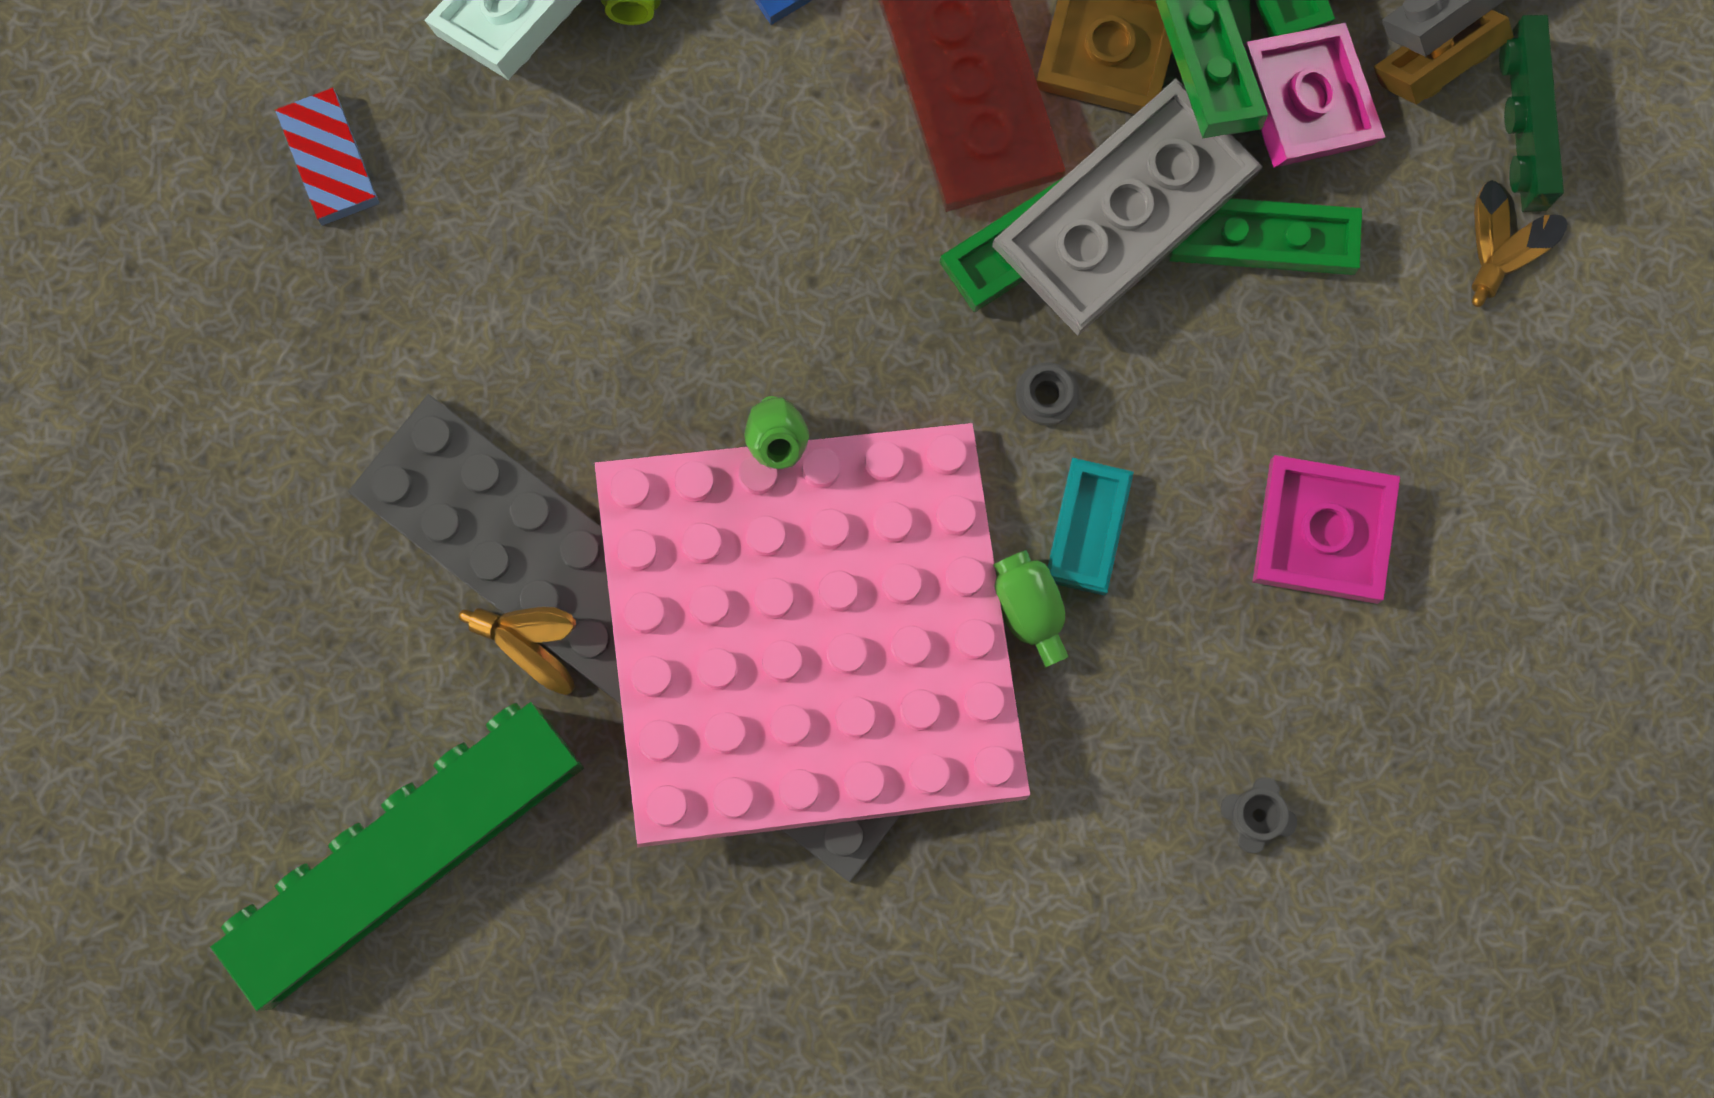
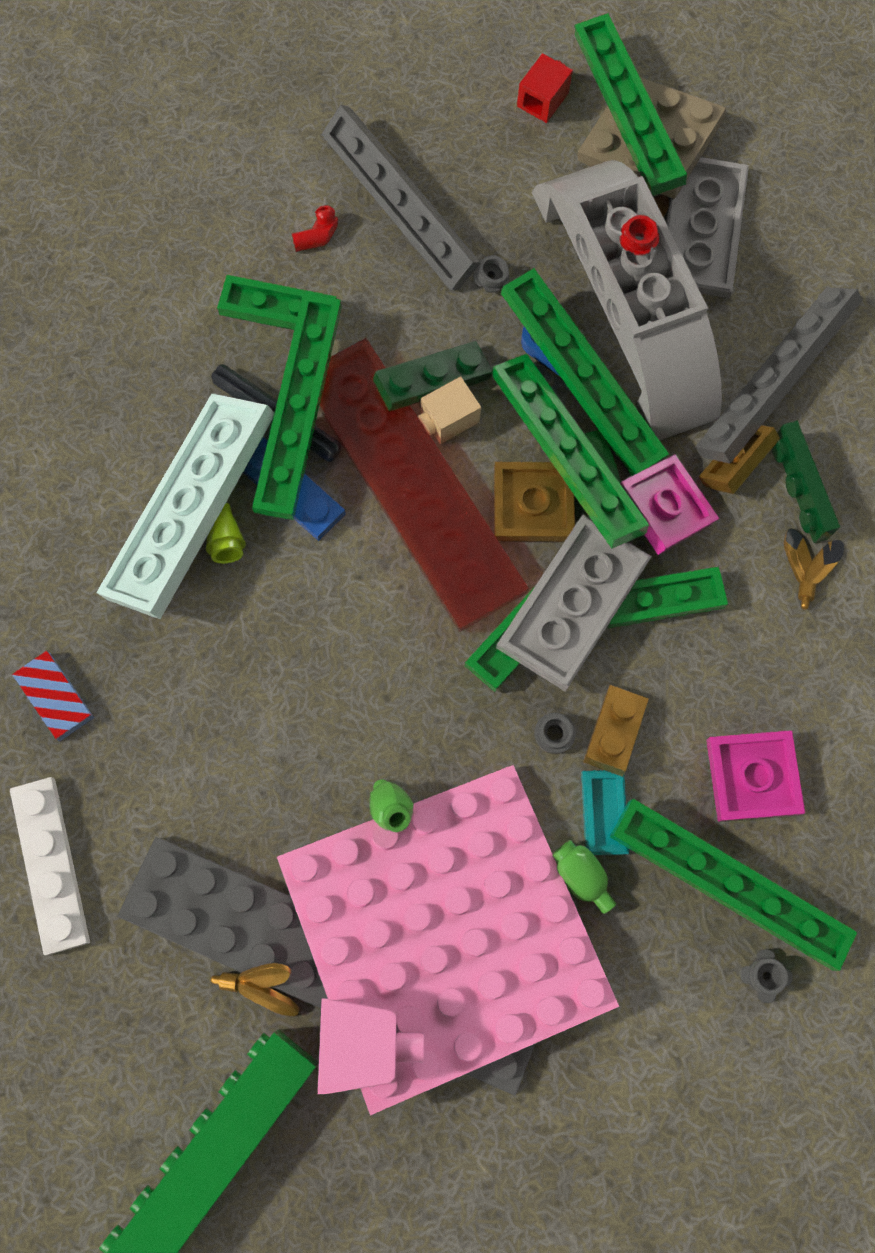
camera: 15 degrees left, 5 degrees down
none -> white plate [10,777,90,956]
none -> bright pink torso [318,999,424,1094]
none -> pearl gold plate [583,685,649,777]
none -> green plate [610,799,857,971]

